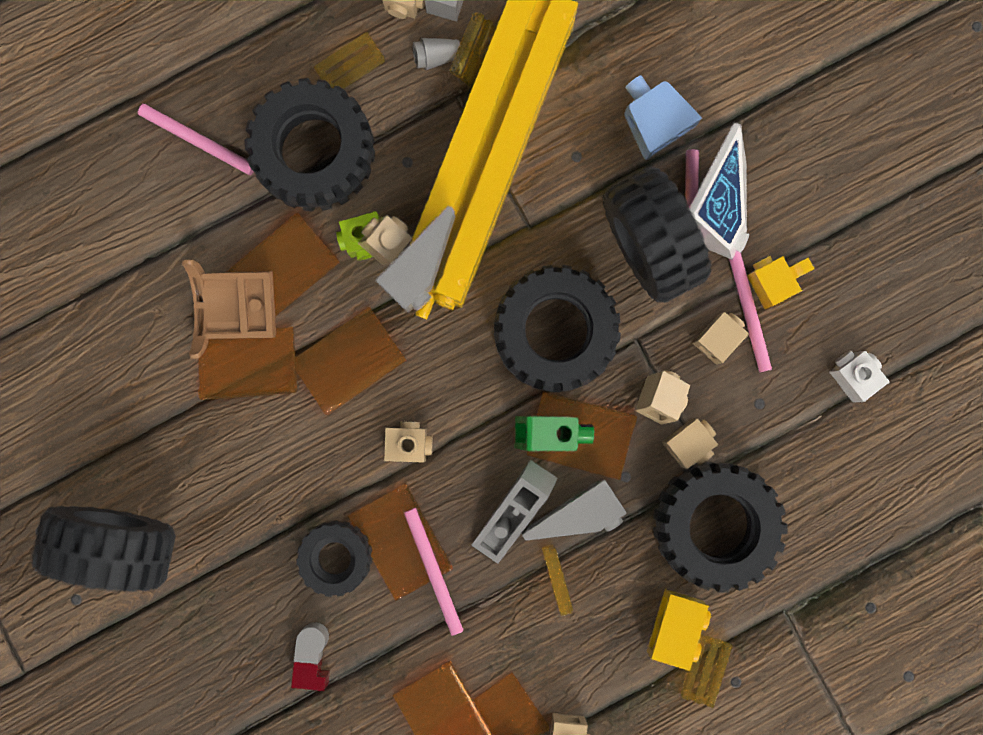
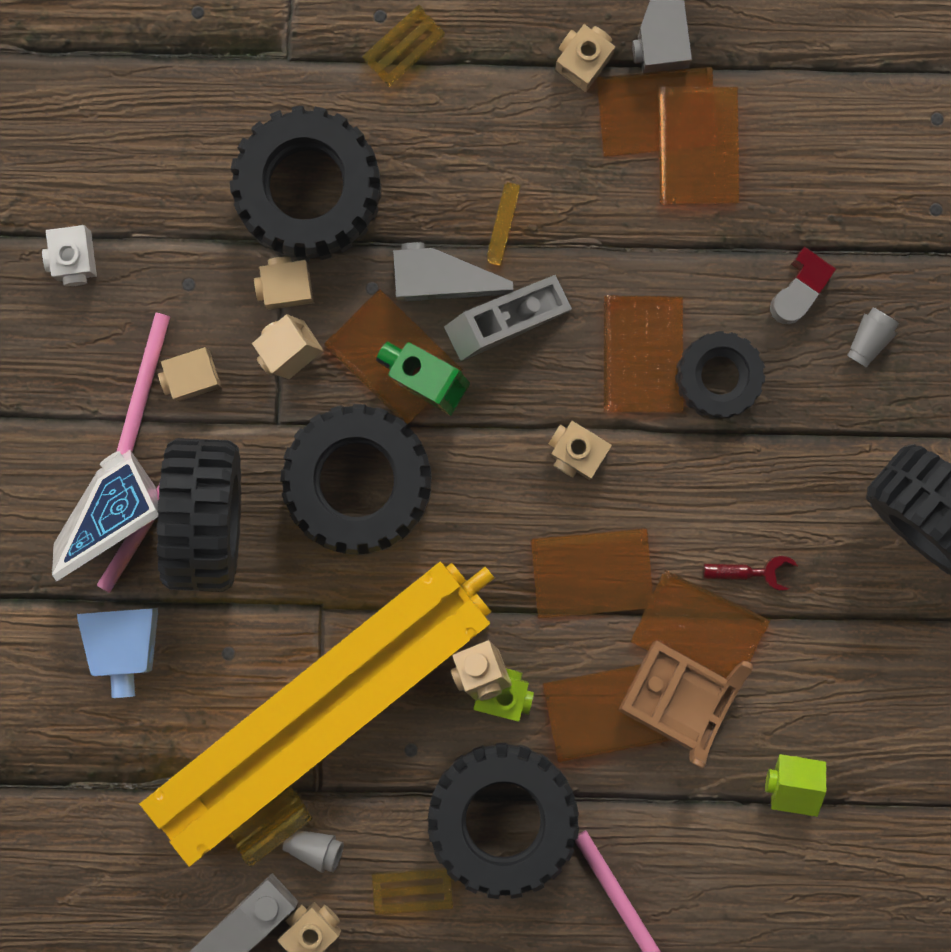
camera: 150 degrees left, 0 degrees up
light grey slope [376,206,455,313] -> none
bright pink bar [404,508,463,636] -> none
yellow brick [646,589,711,671] -> none
yellow brick [747,256,815,309] -> none
none -> dark red piece [703,556,798,591]
none -> lime brick [765,754,826,817]
none -> light grey cone [847,307,900,368]

